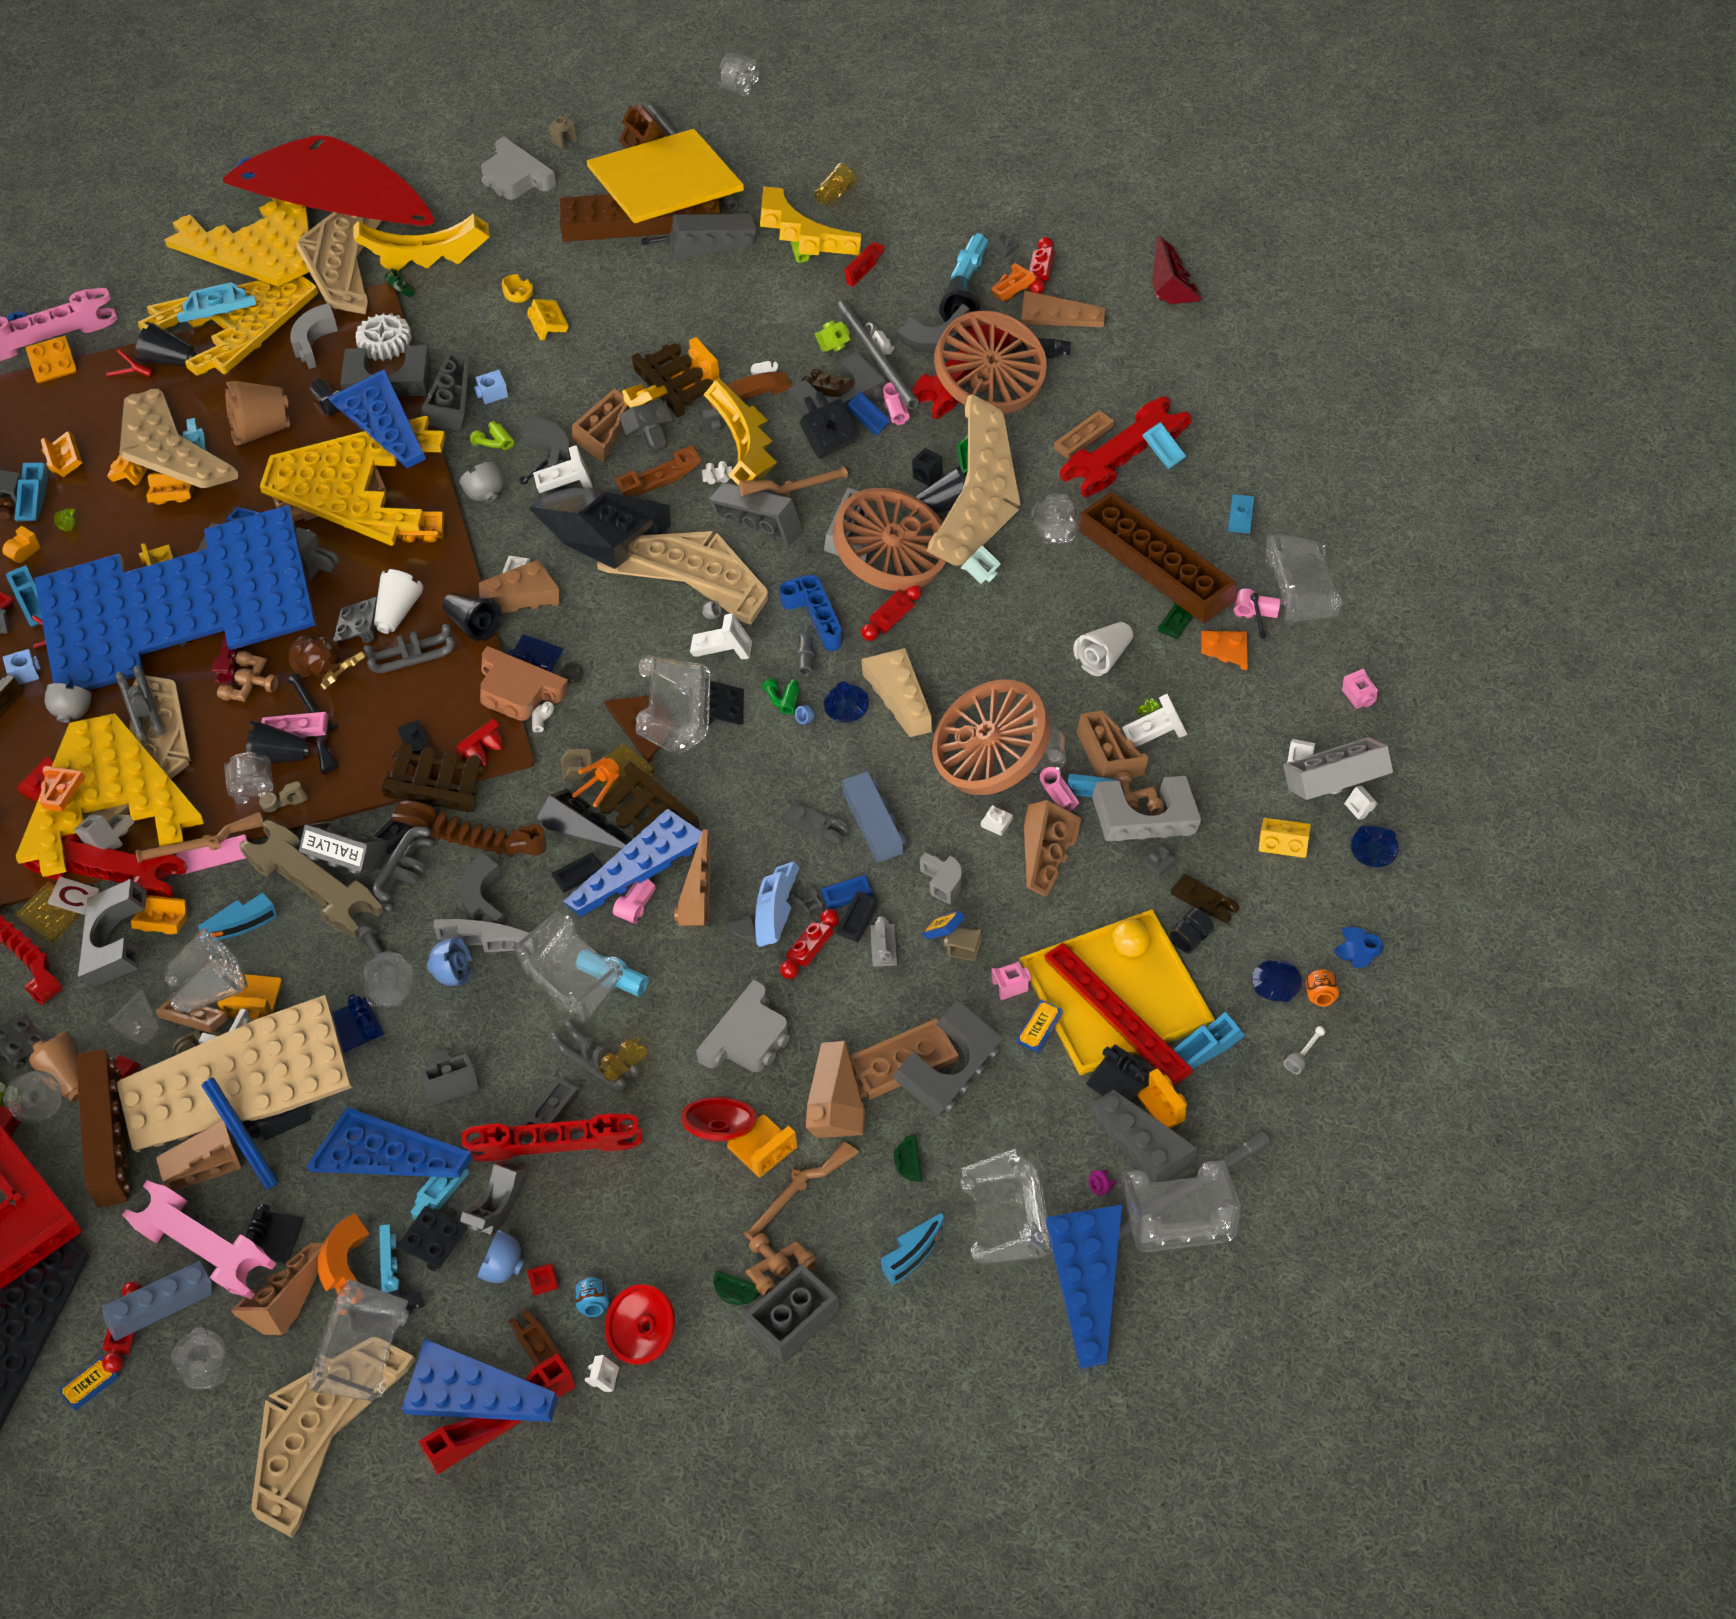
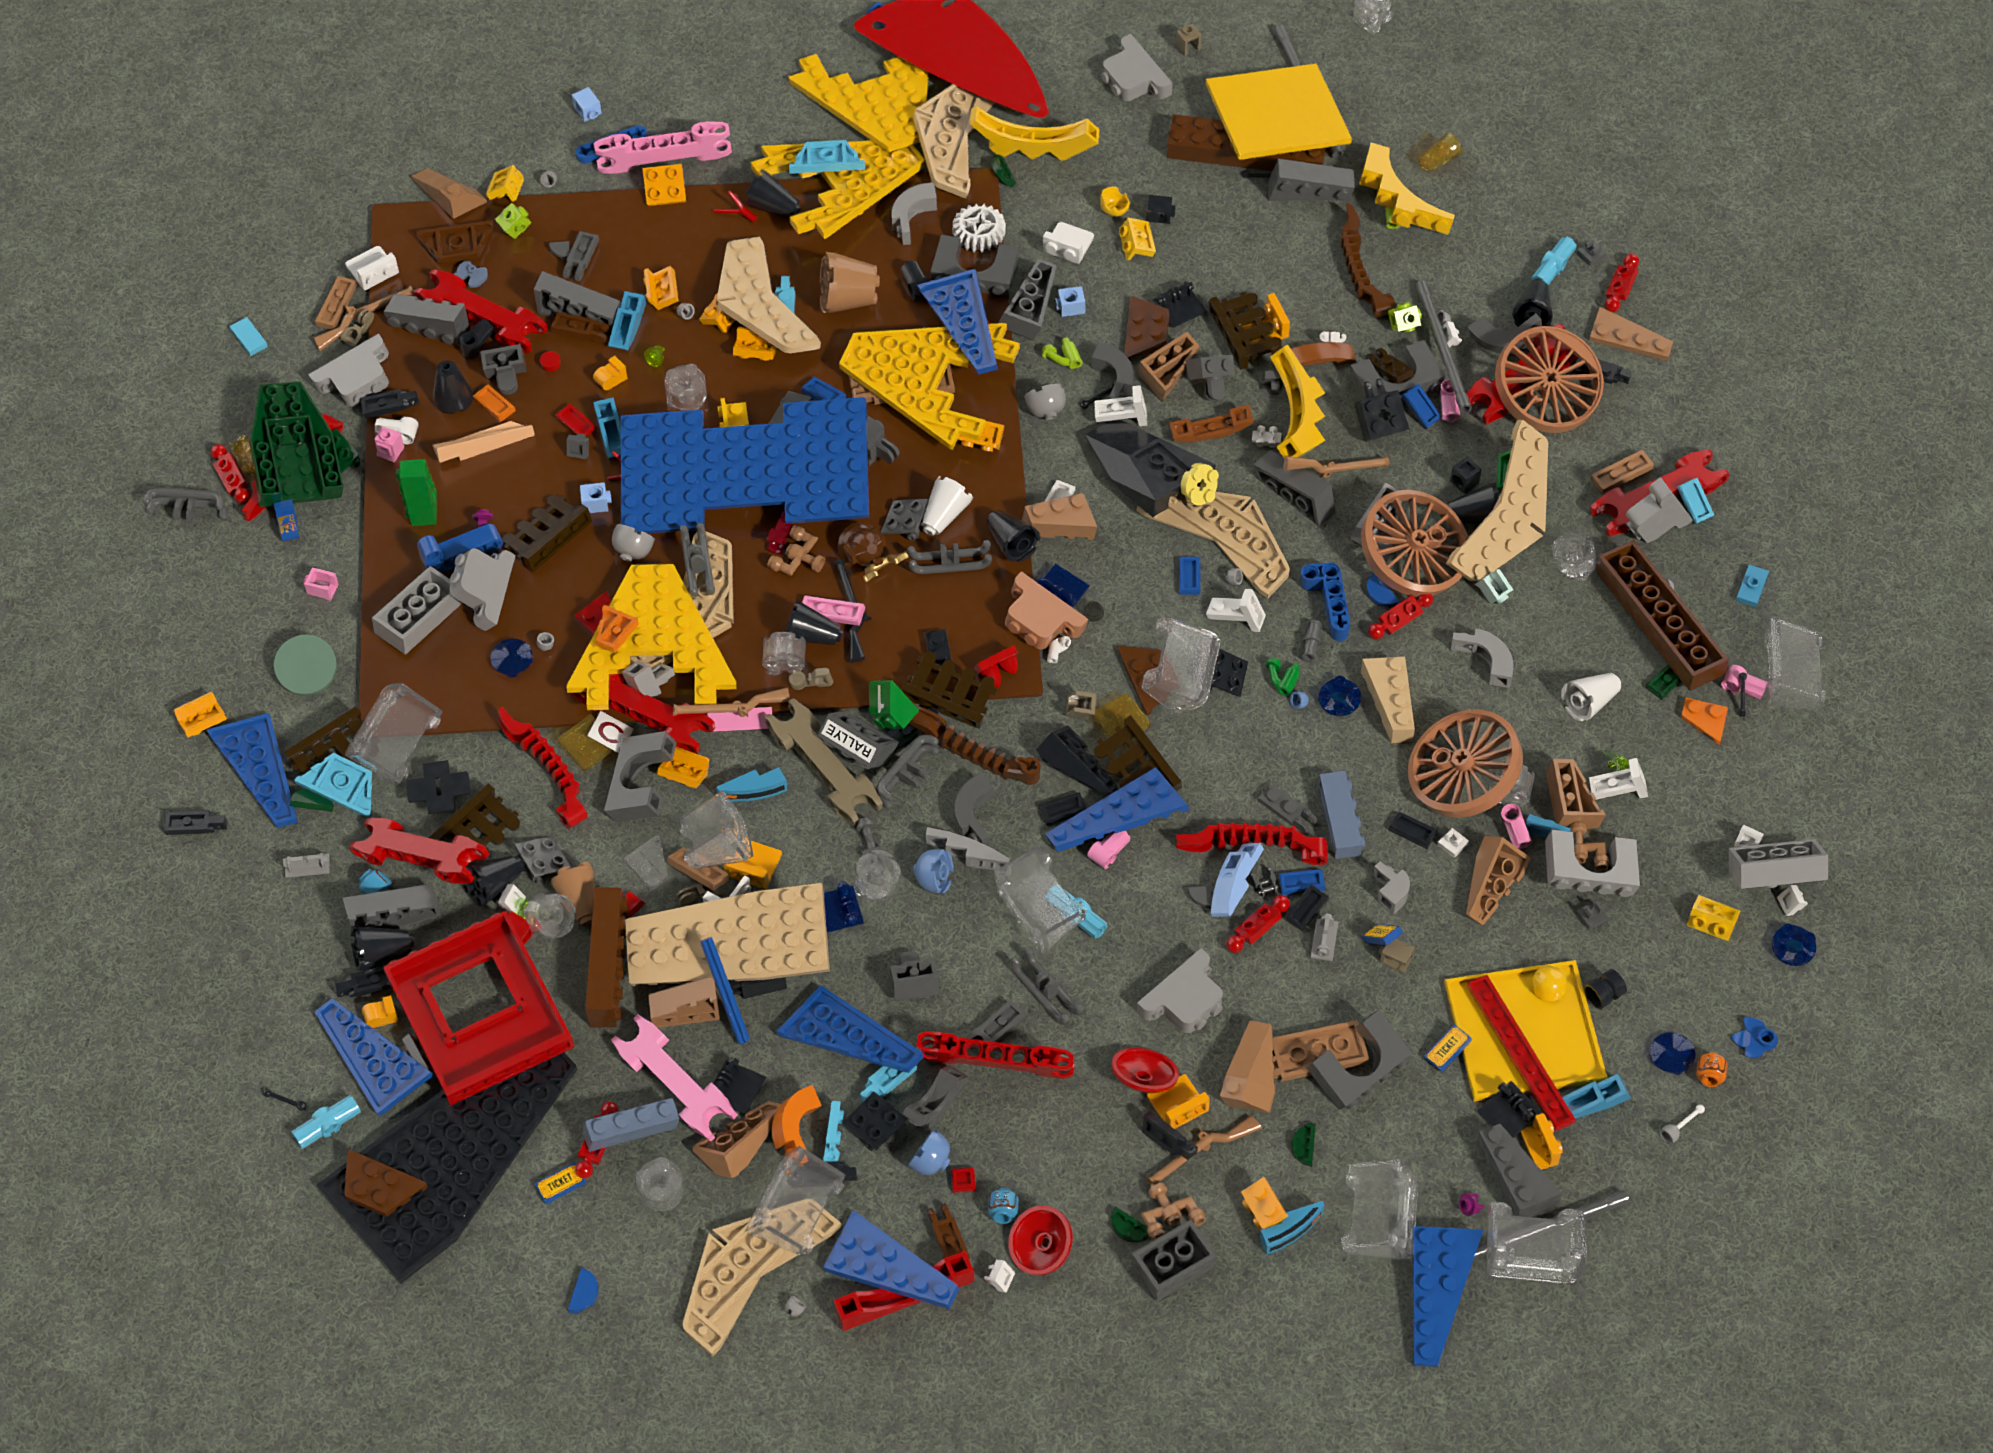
camera: 10 degrees right, 5 degrees up
orange plant [572,757,620,807] -> none
clear yellow hinge [596,1037,648,1081] -> none
reddish brown piece [619,104,667,148] -> none
yellow bracket [622,384,668,408] -> none
medium nougat wedge [674,829,710,926] -> none
red hinge [844,242,885,287] -> none
orange wing [991,263,1036,302] -> none
bright pink window [992,962,1031,1000] -> none
dark red wedge [1152,236,1202,304] -> none
dark brown hinge [1171,874,1240,924] -> none
bright pink window [1342,668,1378,709] -> none
none -> blue tile [568,1268,599,1313]
none -> clear brick [665,364,707,411]
none -> light grey hinge [677,303,694,320]
none -> light grey hinge [785,1296,806,1317]
none -> green slope [869,680,919,729]
none -> white bracket [1043,222,1094,264]
none -> reddish brown wing [1124,296,1170,361]
none -> black hinge [1142,1111,1198,1160]
none -> black brick [1146,195,1176,224]
none -> black hinge [1153,282,1207,328]
none -> red piece [1176,823,1328,865]
none -> blue tile [1179,557,1200,595]
none -> light yellow plate [1181,463,1219,505]
none -> light orange bracket [1241,1177,1288,1231]
none -> reddish brown piece [1341,204,1396,318]
none -> blue tile [1367,573,1399,608]
none -> black tile [1388,811,1438,849]
none -> light grey arch [1451,629,1513,688]
none -> light grey brick [1626,477,1693,543]

